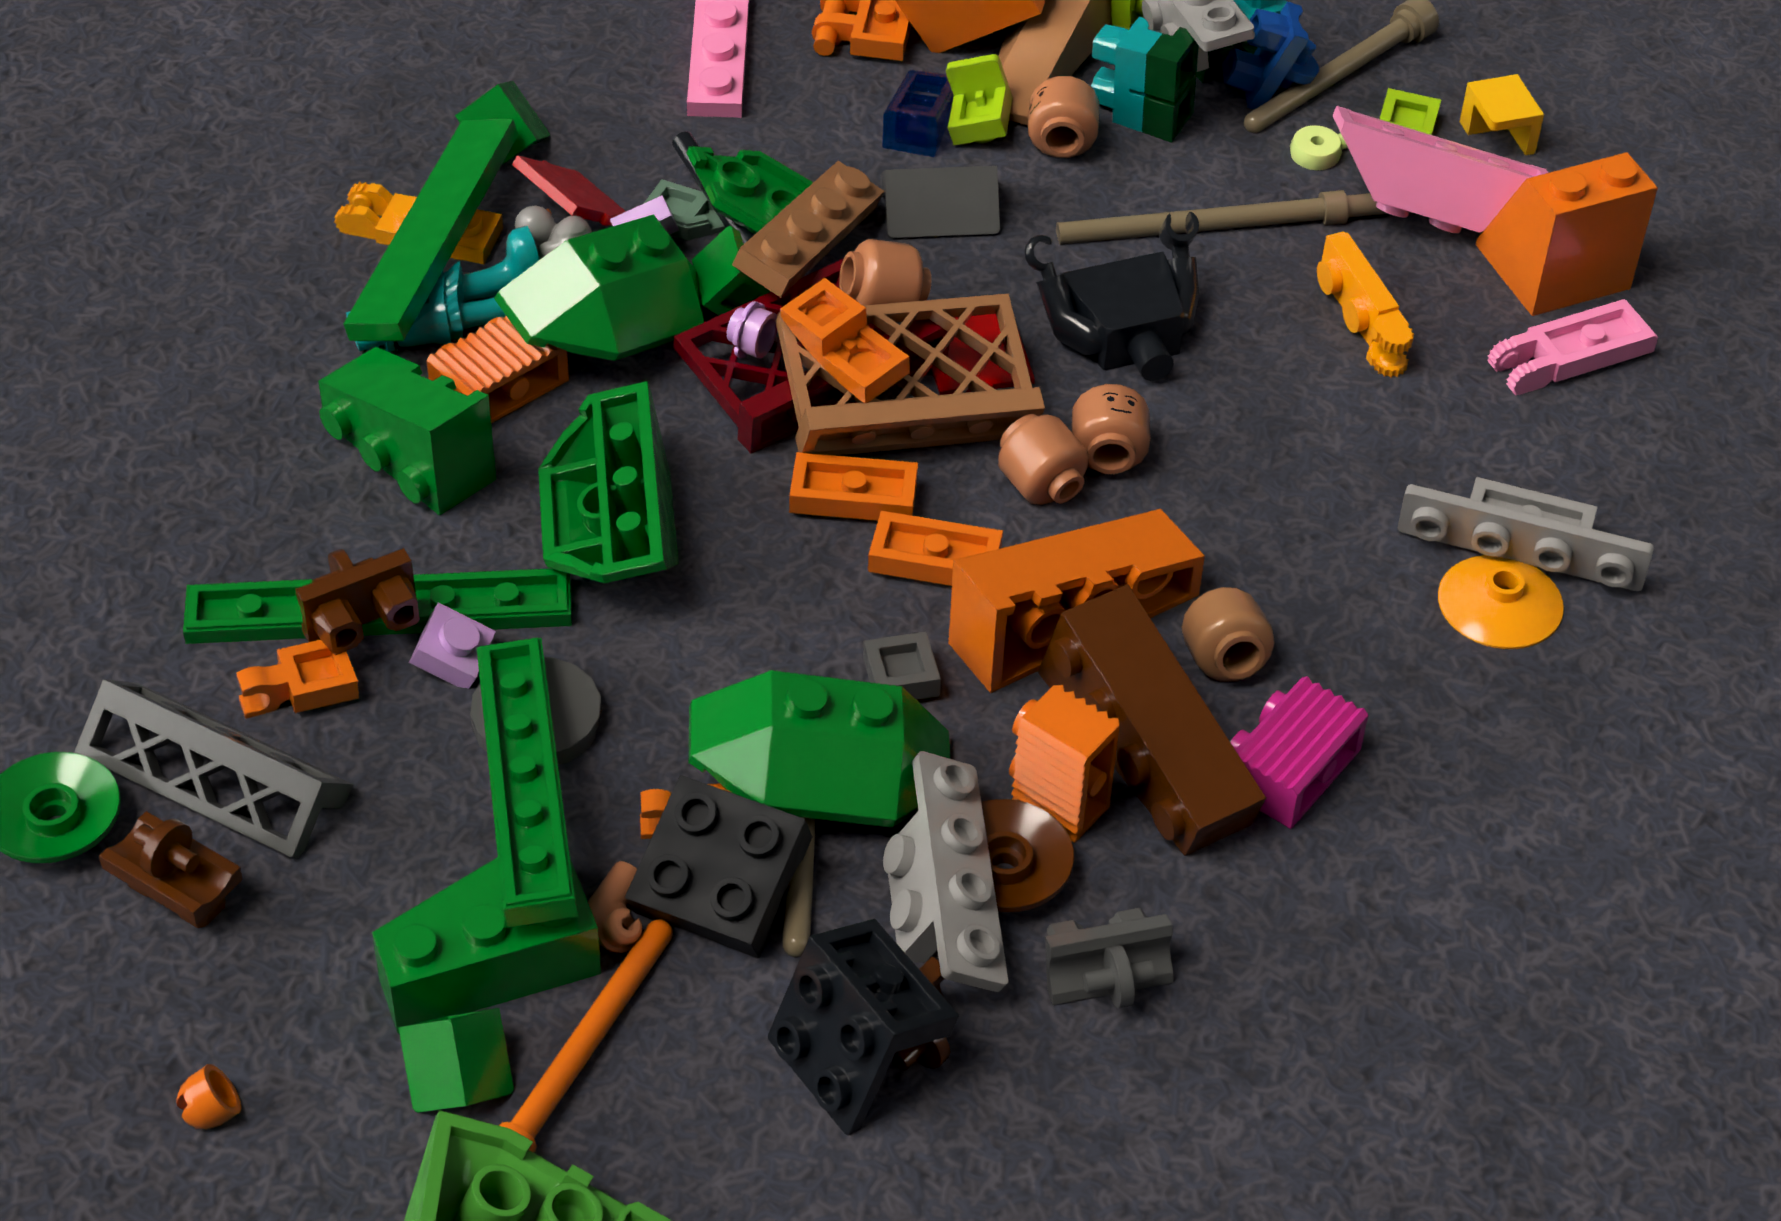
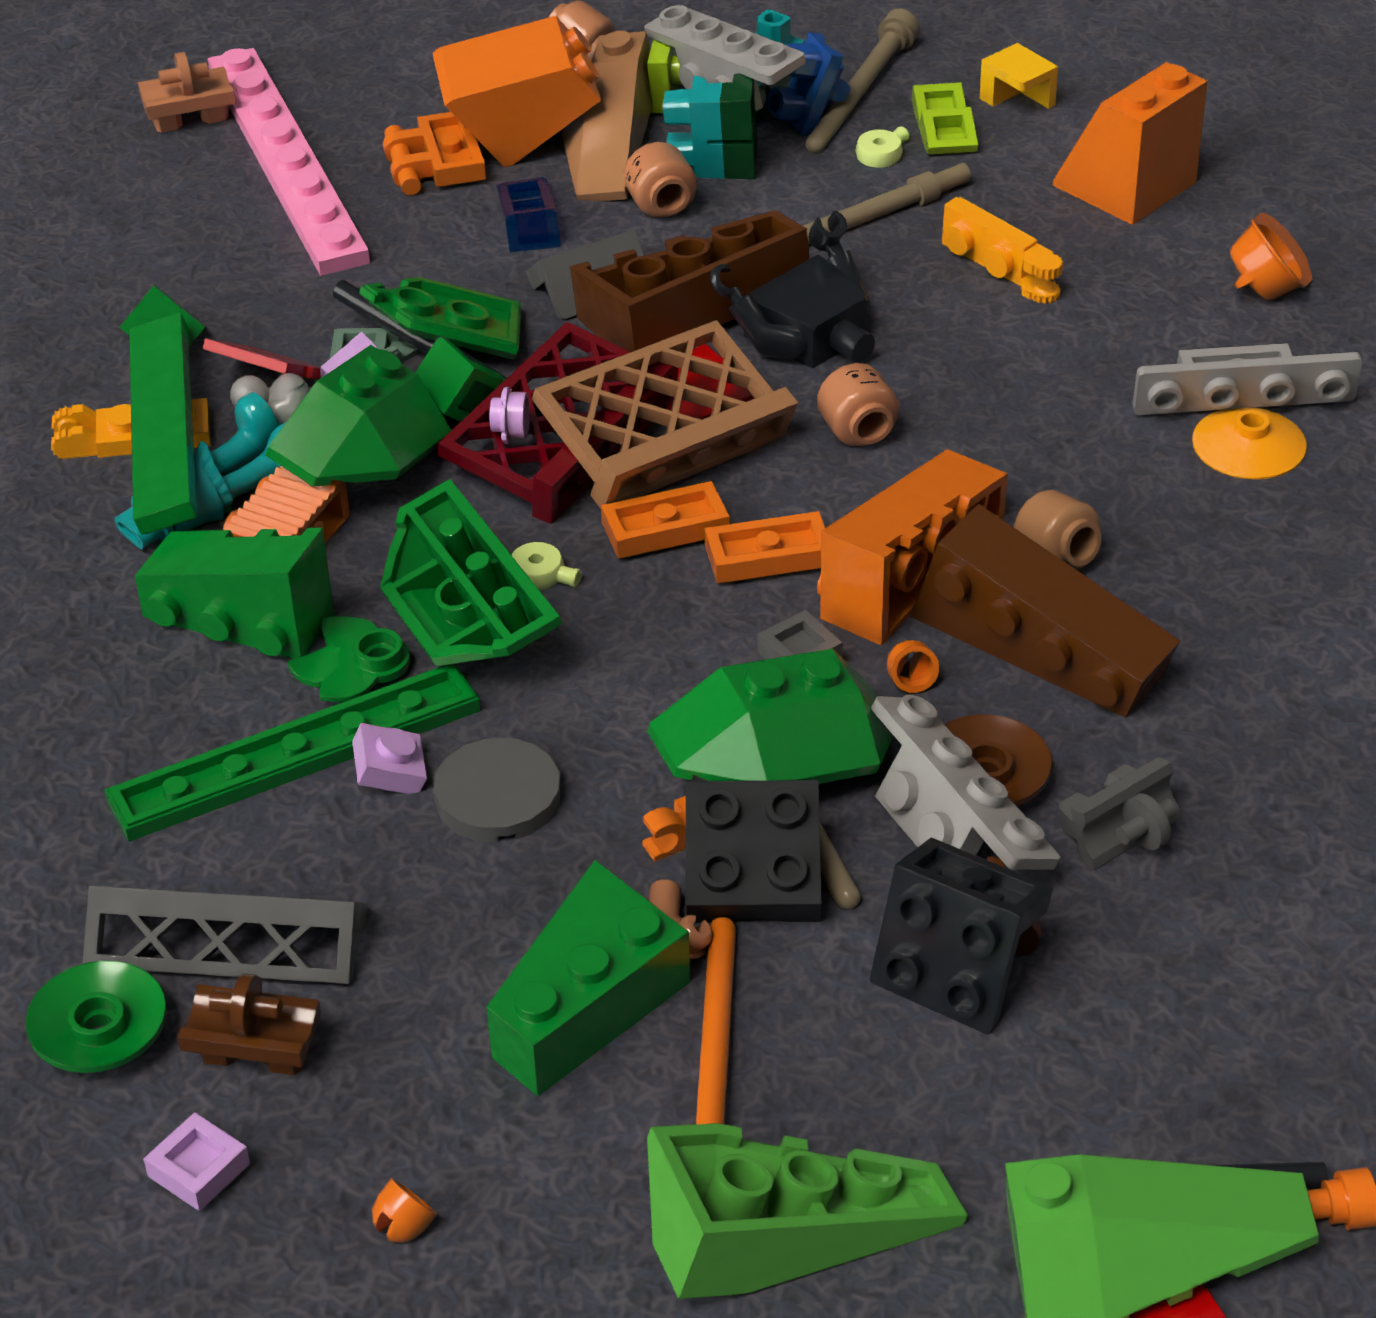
camera: 20 degrees left, 5 degrees down
orange plate [236,640,359,719] -> none
reddish brown hips [295,548,420,655] -> none
green panel [398,1008,514,1112] -> none
green tile [477,637,578,928] -> none
medium nougat plate [732,161,884,298] -> none
orange slope [780,278,910,403] -> none
nougat head [839,239,931,306] -> none
lime bracket [946,54,1013,145] -> none
nougat head [998,414,1089,505] -> none
orange brick [1009,685,1120,843] -> none
dark pink brick [1231,676,1368,829] -> none
bright pink wedge [1333,106,1549,233] -> none
bright pink hinge [1487,299,1658,396] -> none
none -> lavender plate [143,1112,250,1212]
none -> green plate [287,616,410,702]
none -> yellowish green piece [512,542,582,590]
none -> reddish brown wedge [570,210,810,352]
none -> orange hinge [887,640,939,693]
none -> orange piece [1230,213,1313,301]

